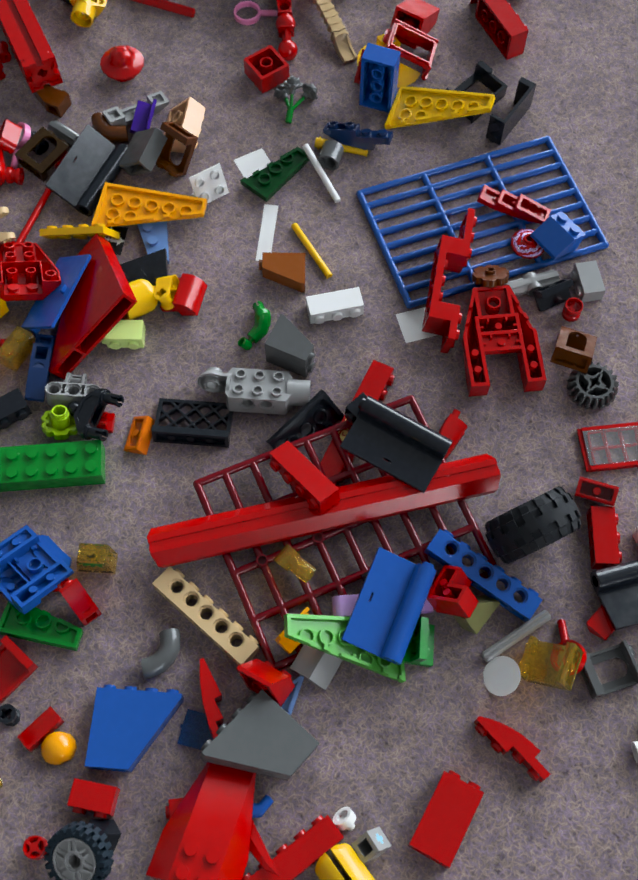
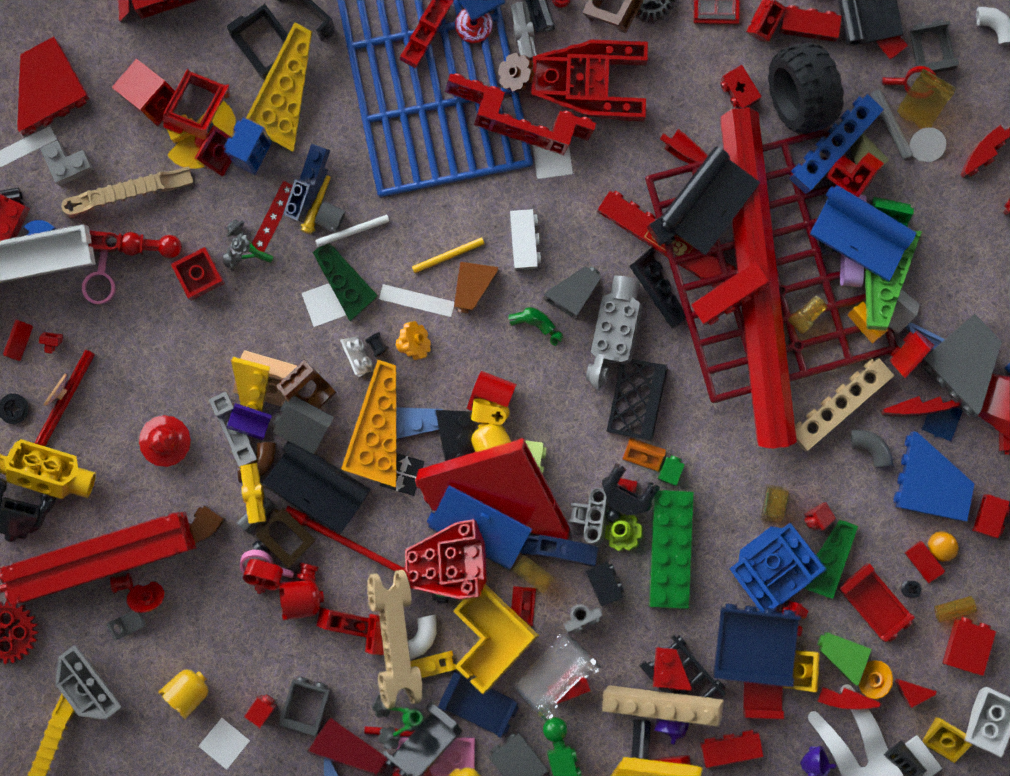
camera: 85 degrees left, 20 degrees up
yellow wing [39,223,120,240] -> none
none -> yellow wing [231,357,270,412]
none -> yellow piece [240,463,266,523]
none -> red sticker [252,180,293,252]
none -> black bush [365,332,389,357]
none -> light orange plant [396,321,431,360]
none -> green brick [657,455,685,486]
none -> red brick [720,65,762,109]

